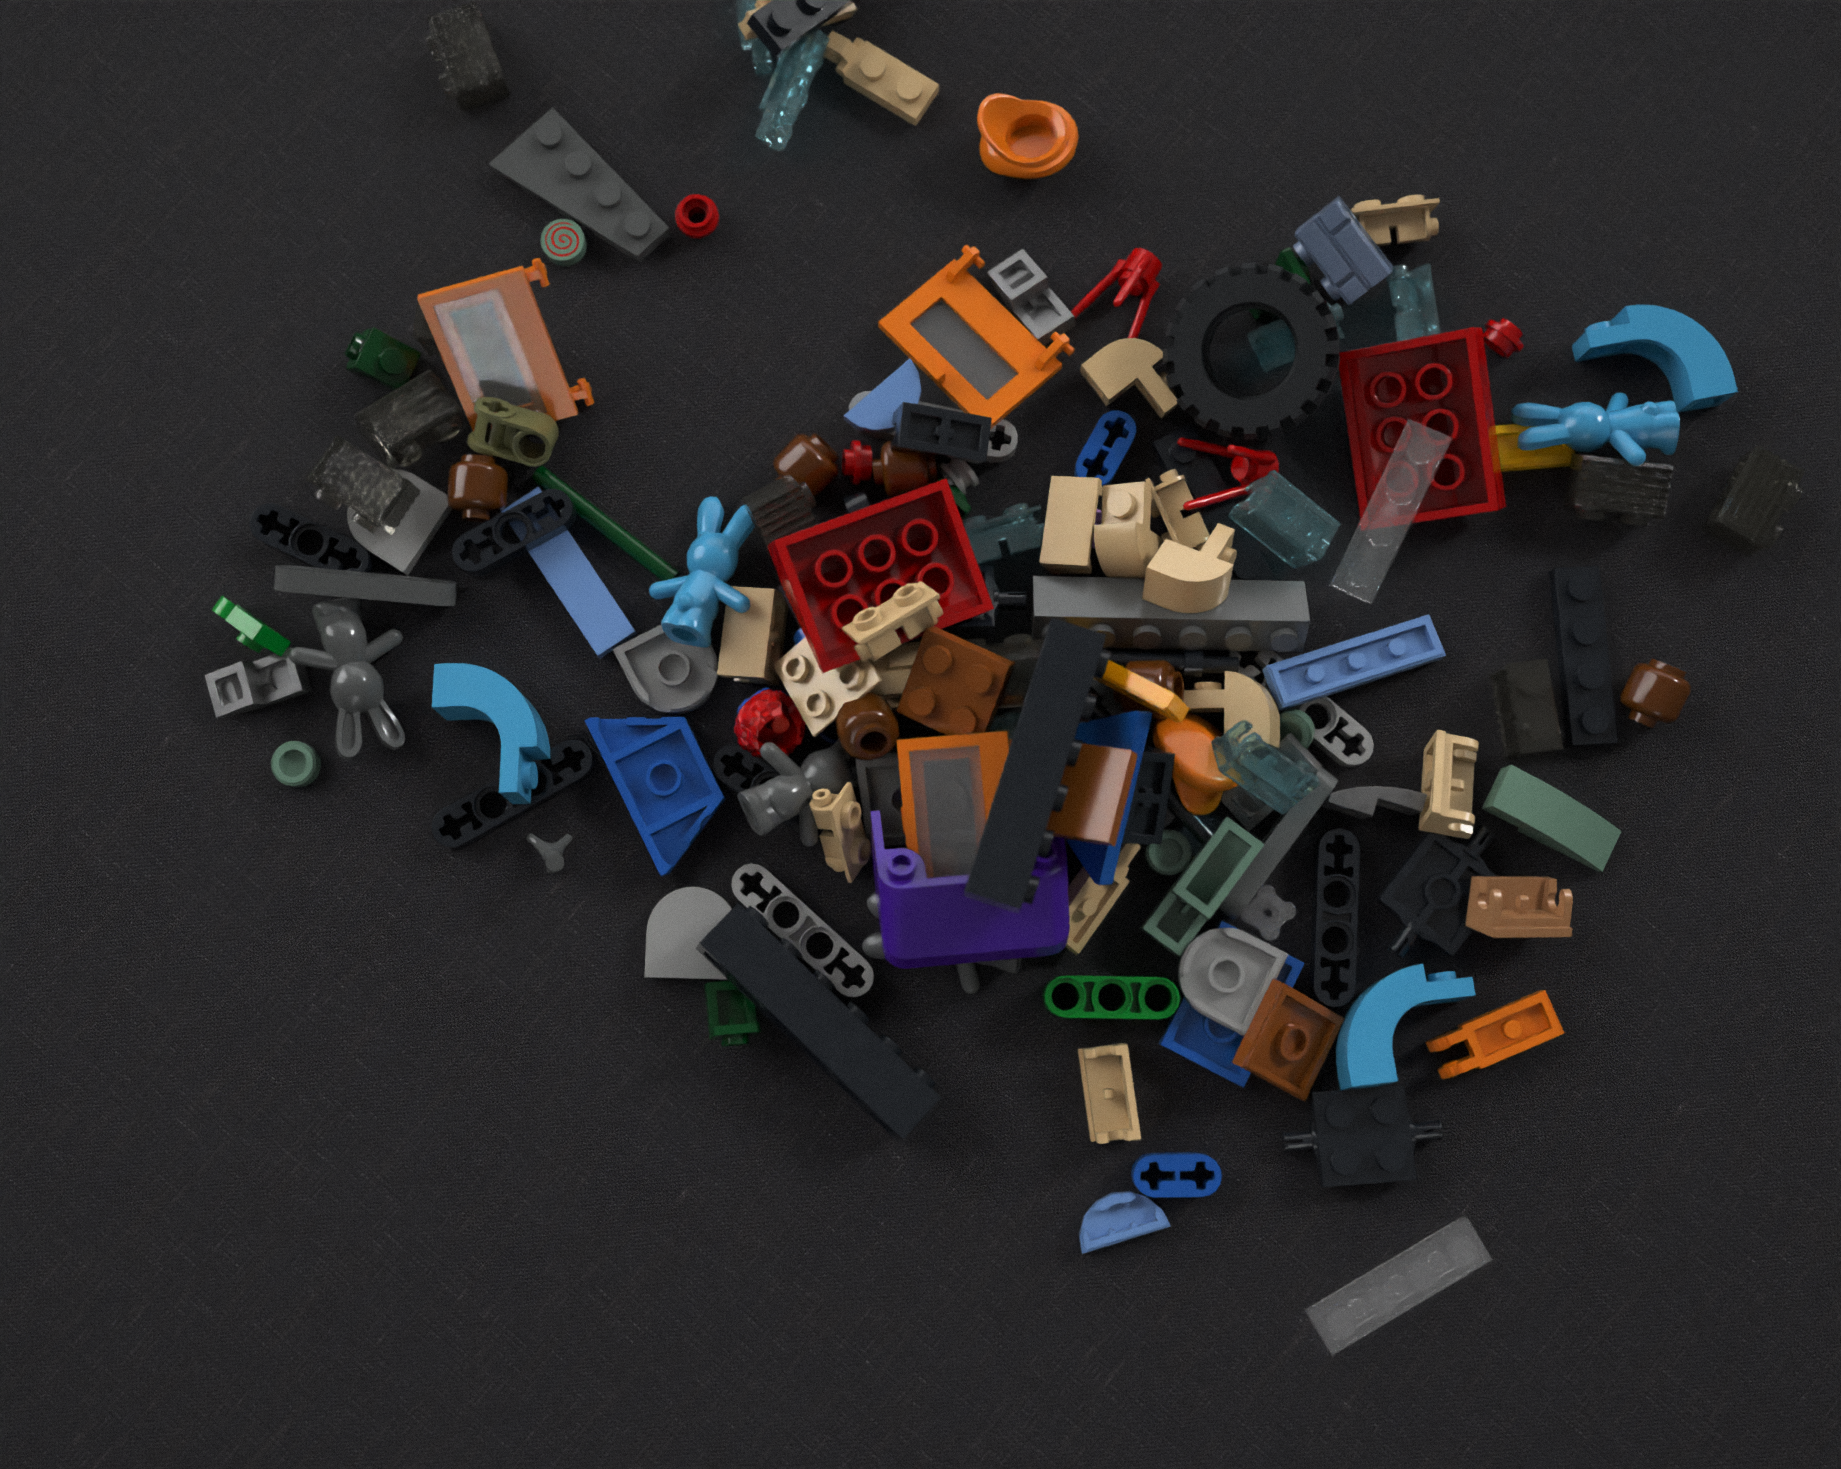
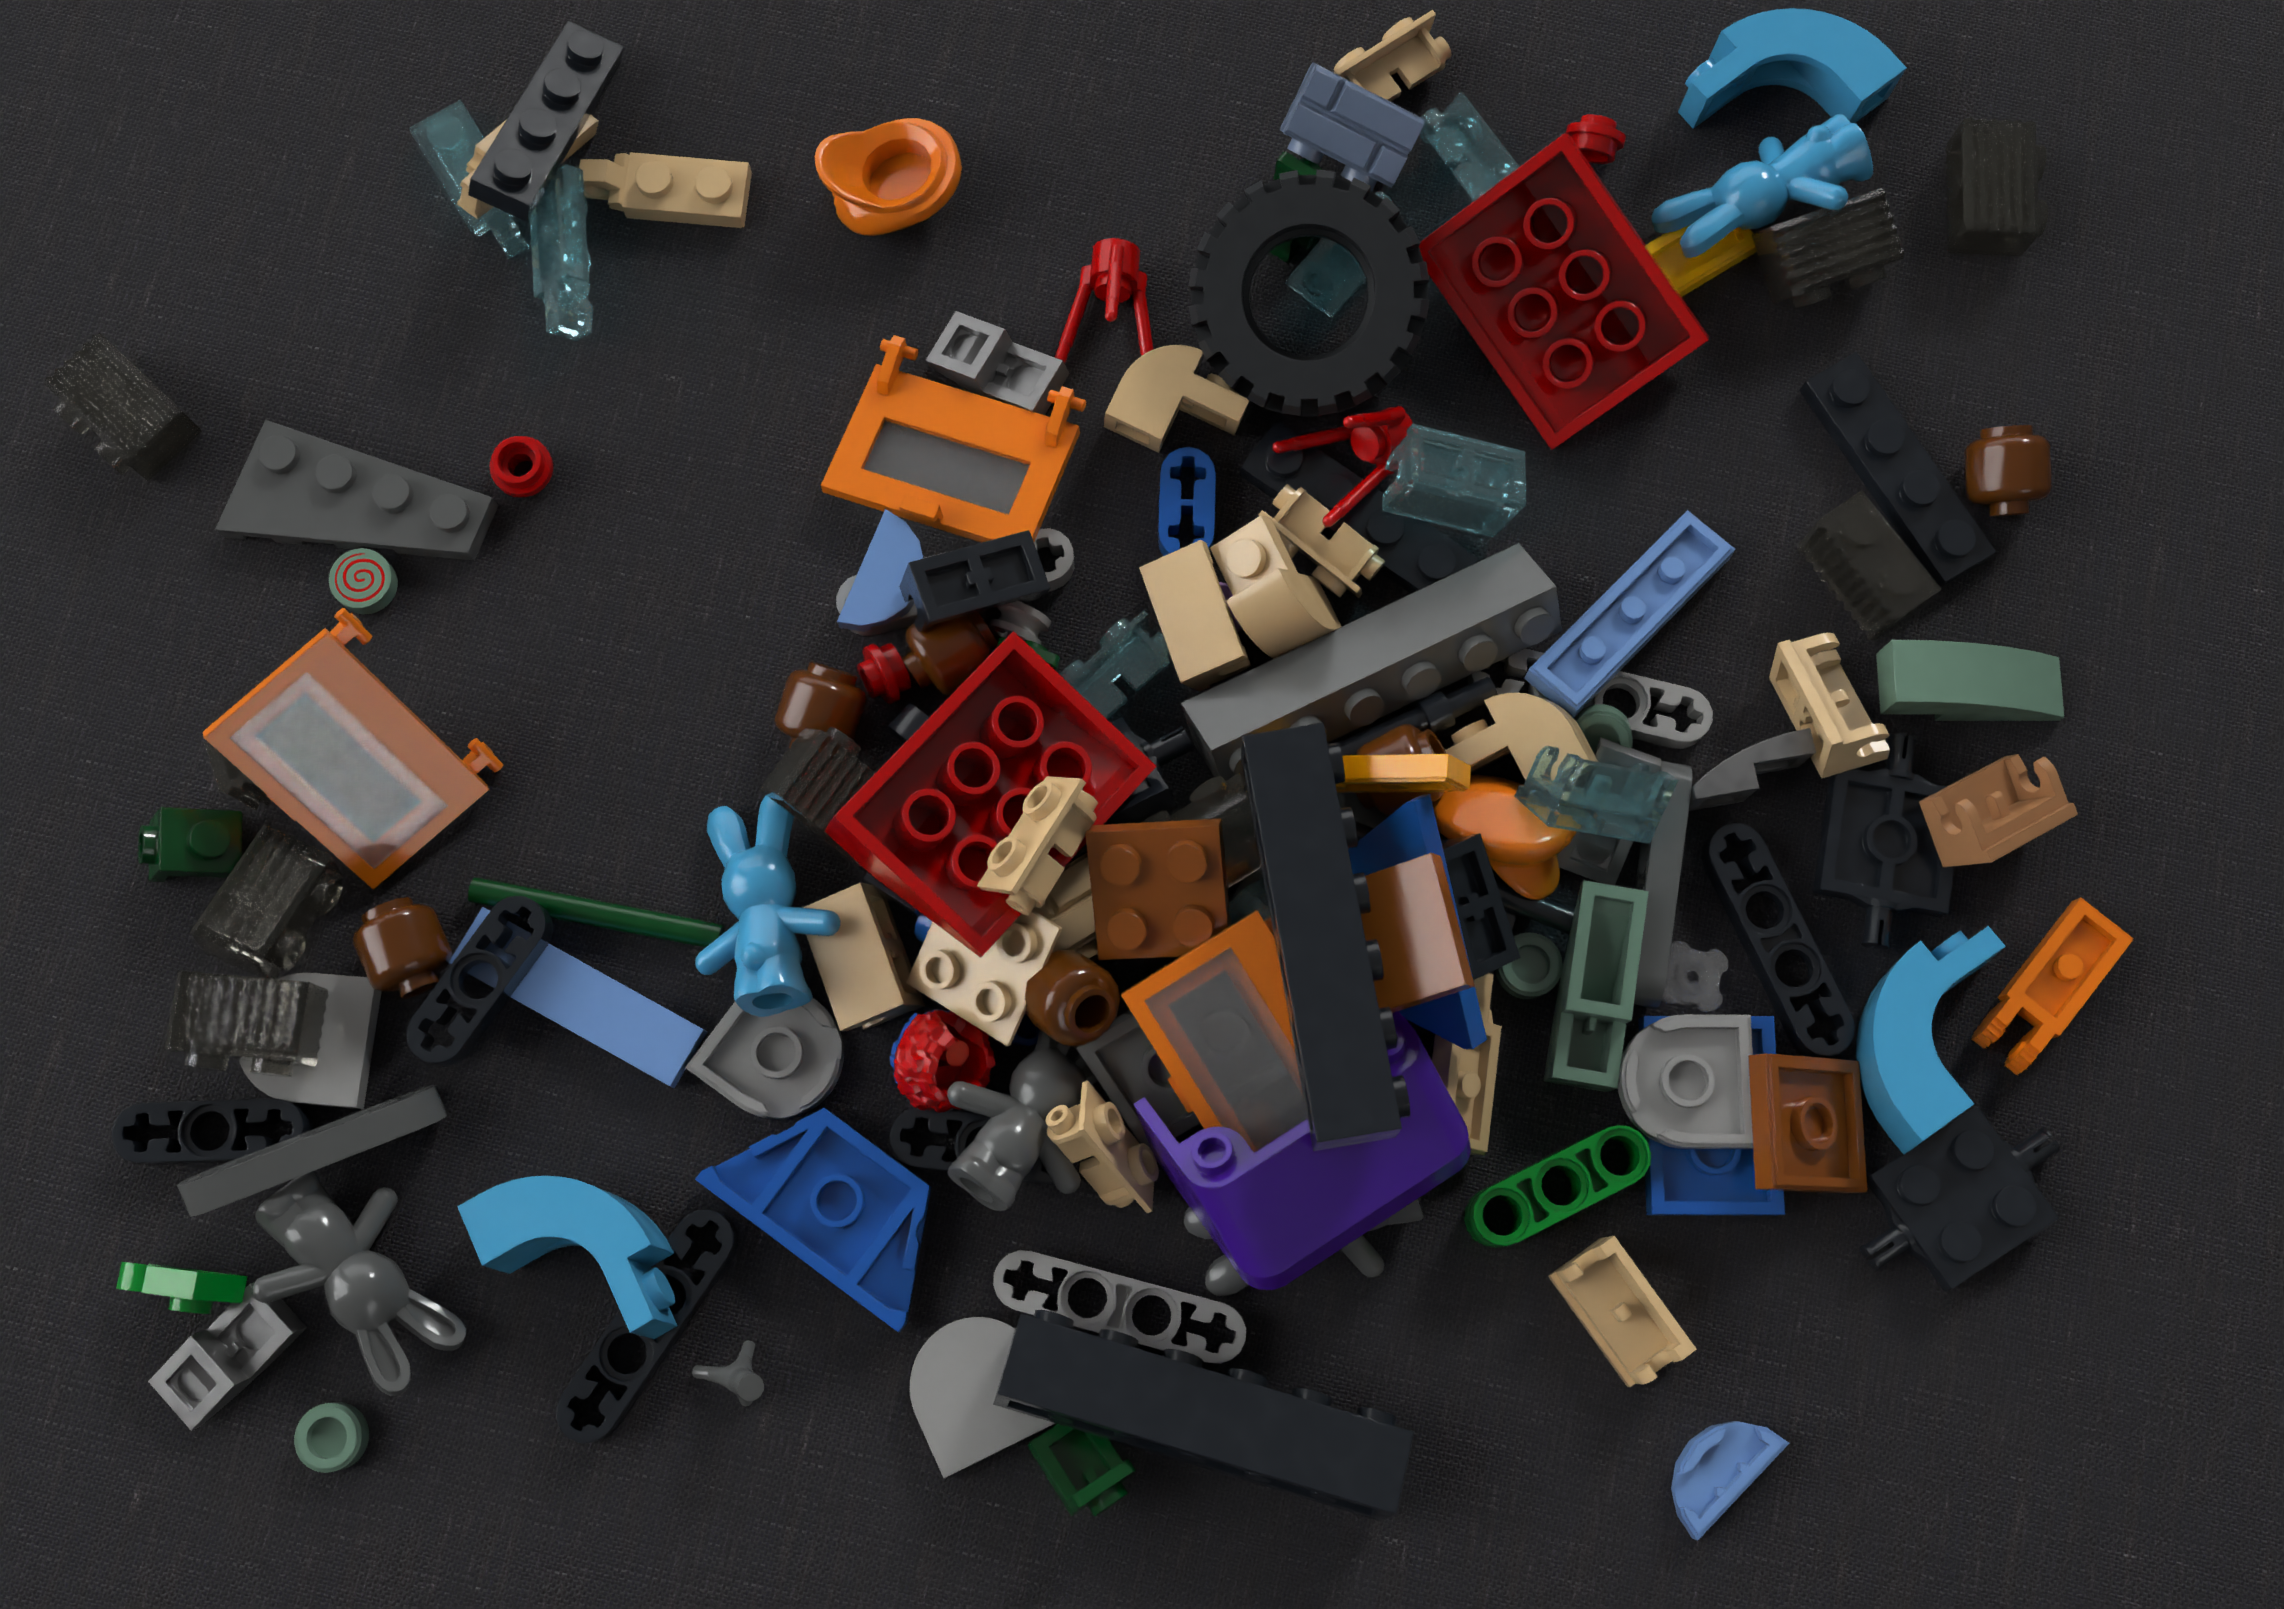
camera: 30 degrees left, 5 degrees down
olive piece [467,397,559,467] -> none
blue beam [1131,1152,1222,1198] -> none
tan brick [1142,523,1237,613] -> none
clear plate [1305,1216,1492,1355] -> none
clear plate [1329,419,1453,605] -> none

